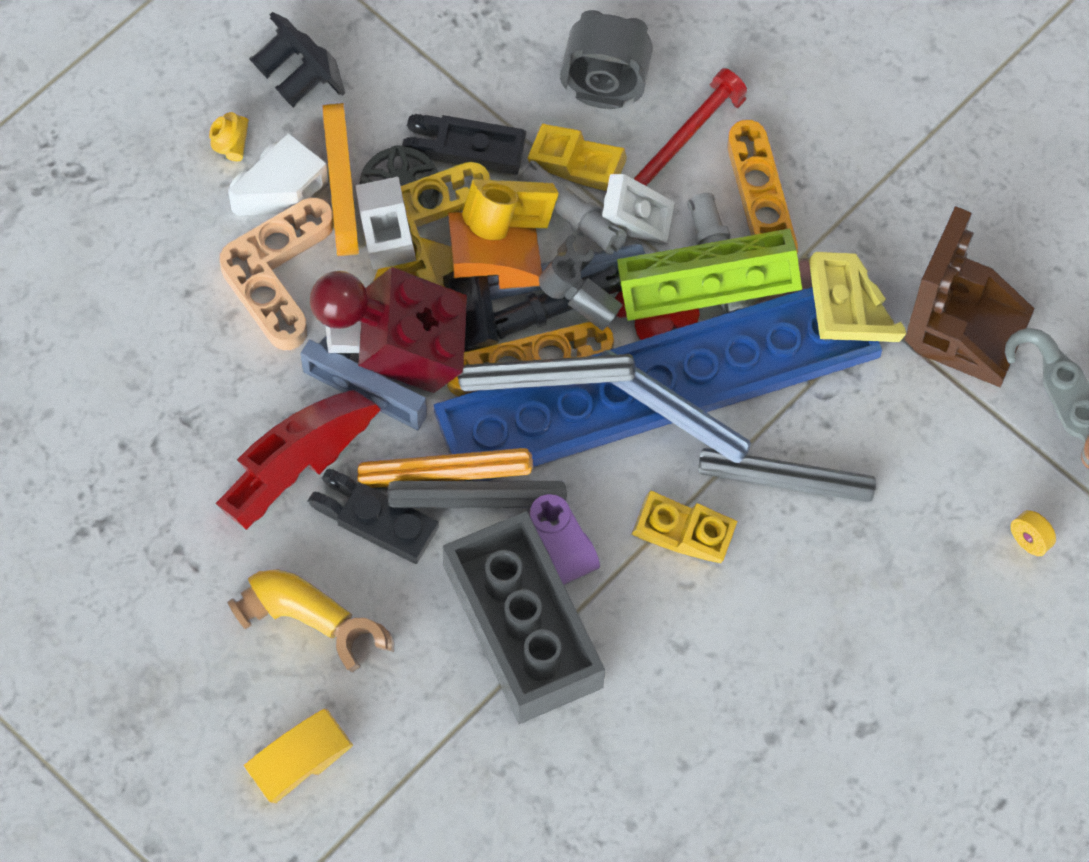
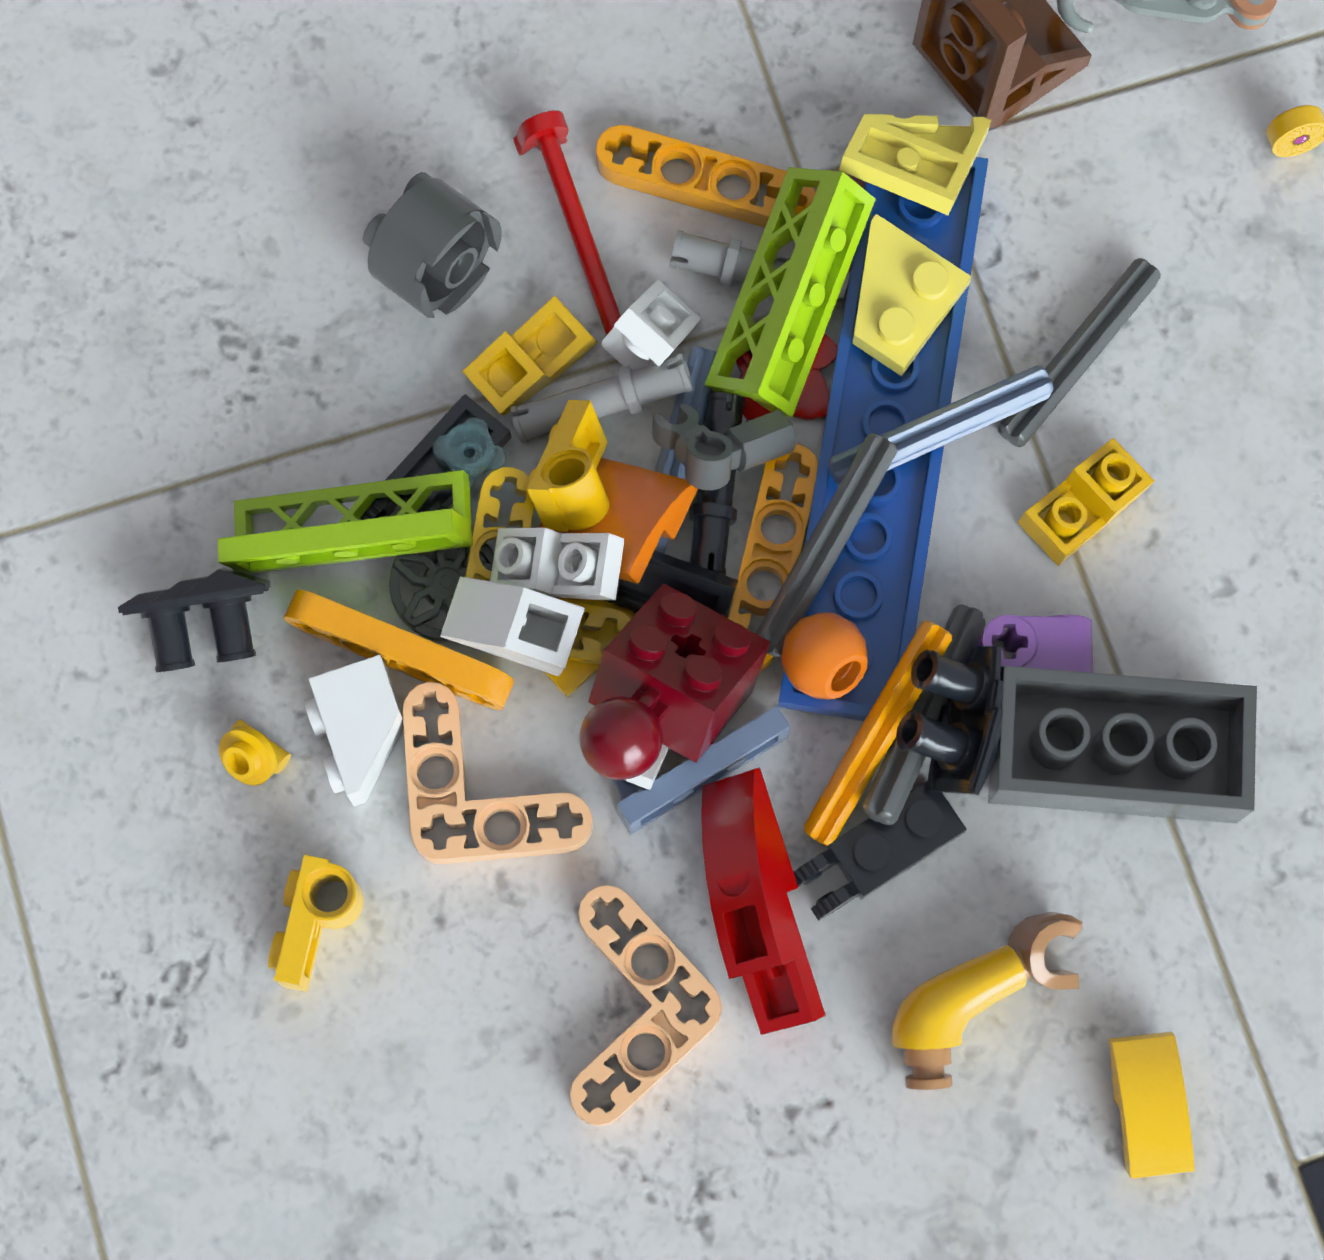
camera: 60 degrees left, 10 degrees up
none -> lime fence [217,470,473,574]
none -> yellow plate [268,855,364,992]
none -> clear light blue plate [433,418,506,487]
none -> white slope [490,528,624,600]
none -> light nougat beam [570,885,722,1126]
none -> orange piece [781,612,868,700]
none -> light yellow wing [852,214,971,376]
none -> black connector [896,646,1004,795]

